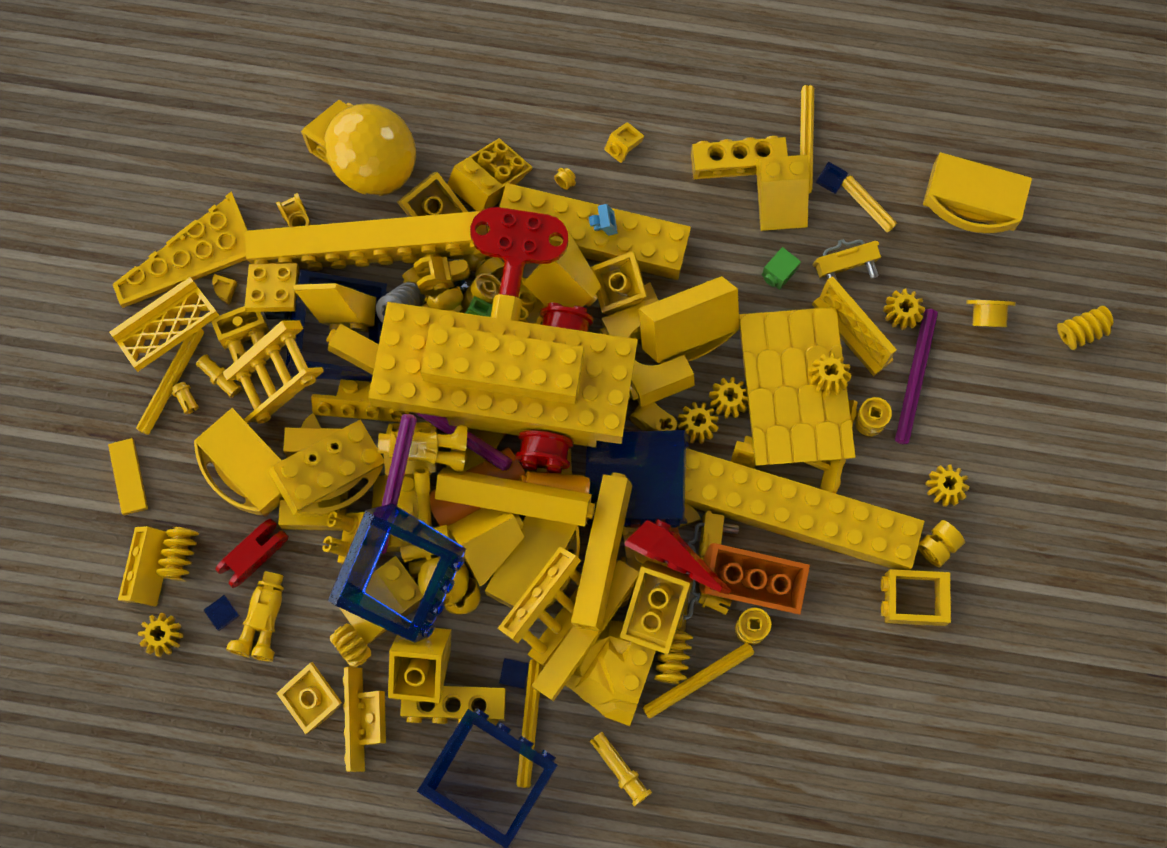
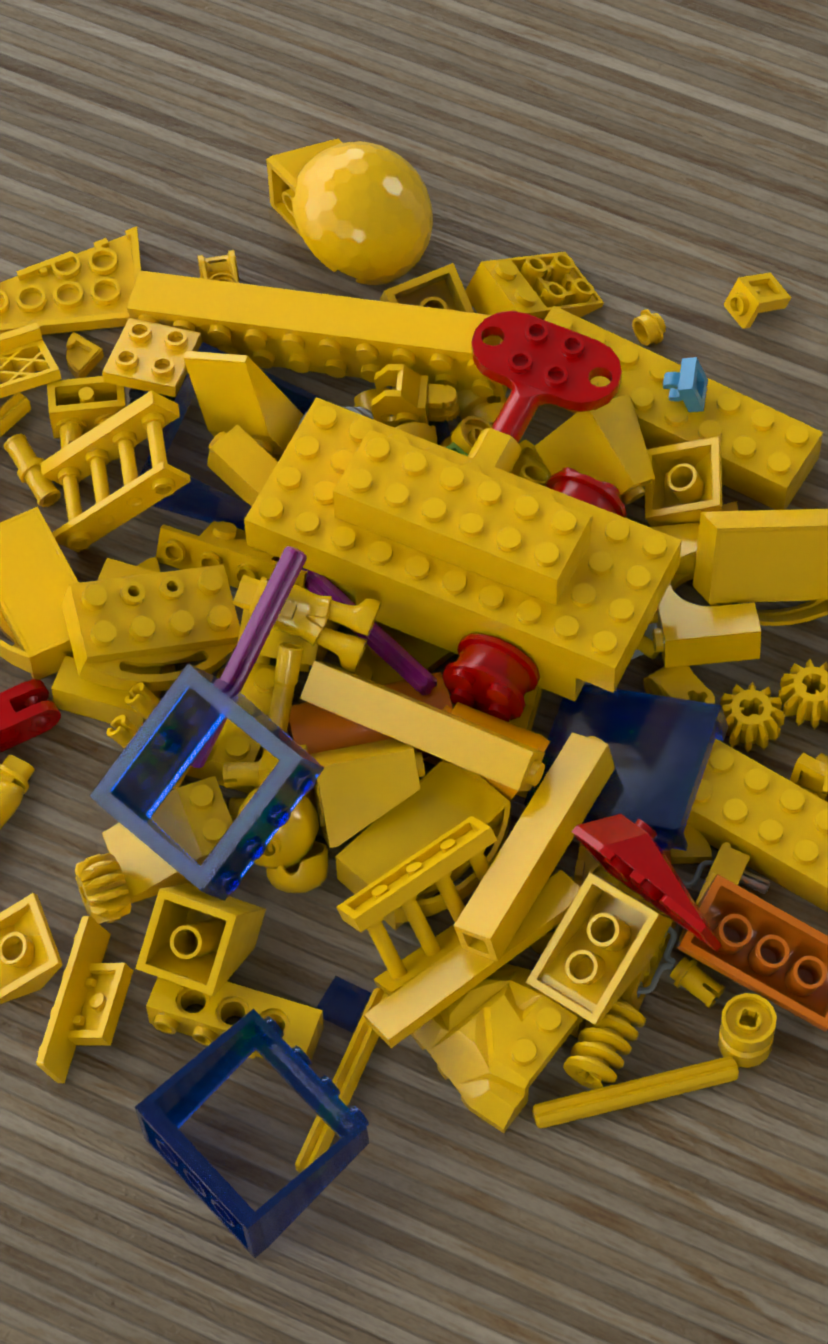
camera: 20 degrees right, 15 degrees down
yellow pin [590,732,652,807] -> none

